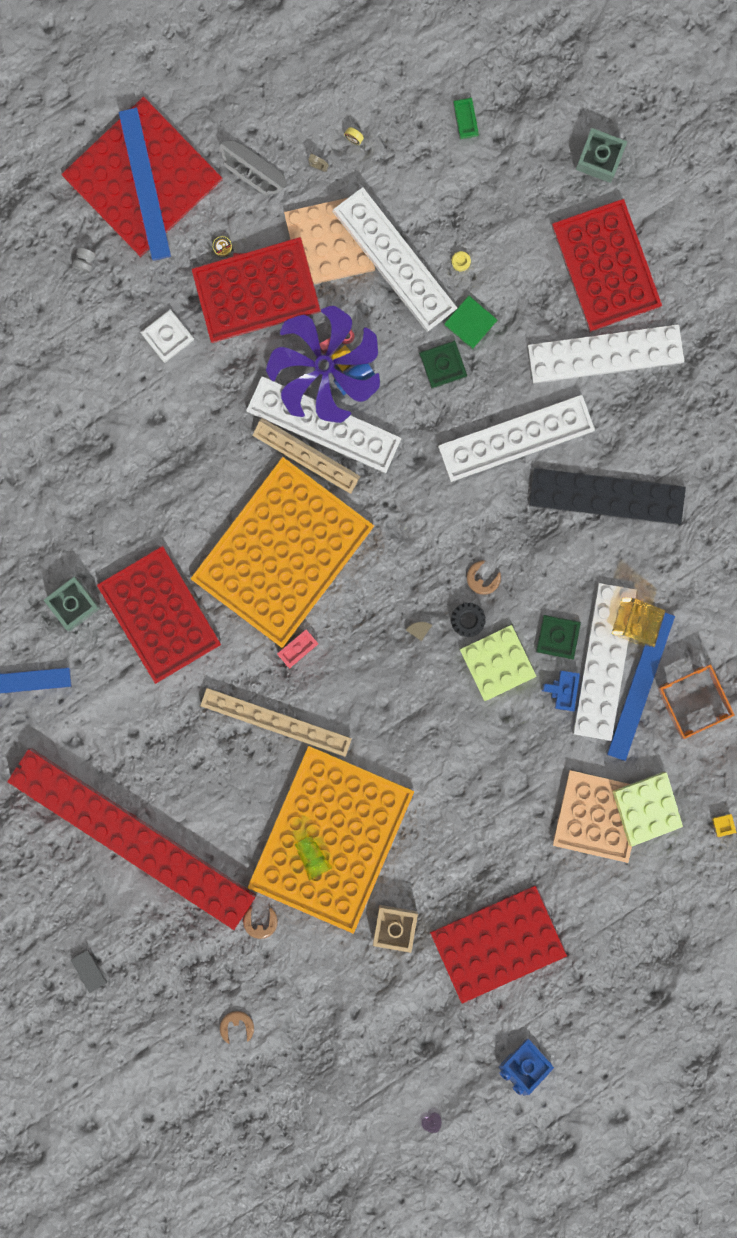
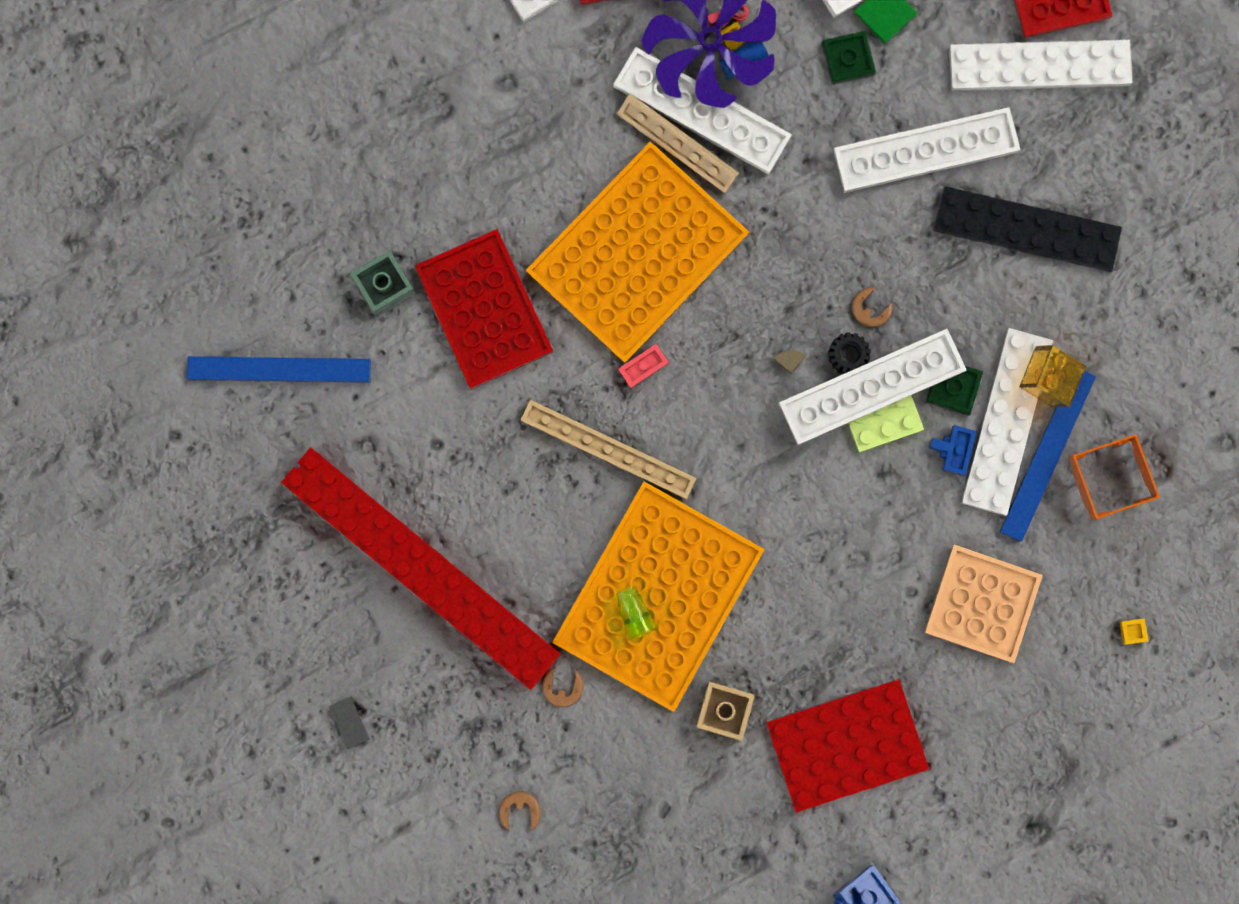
camera: 10 degrees right, 5 degrees down
yellowish green plate [612,772,683,846] -> none
none -> white plate [779,329,966,446]

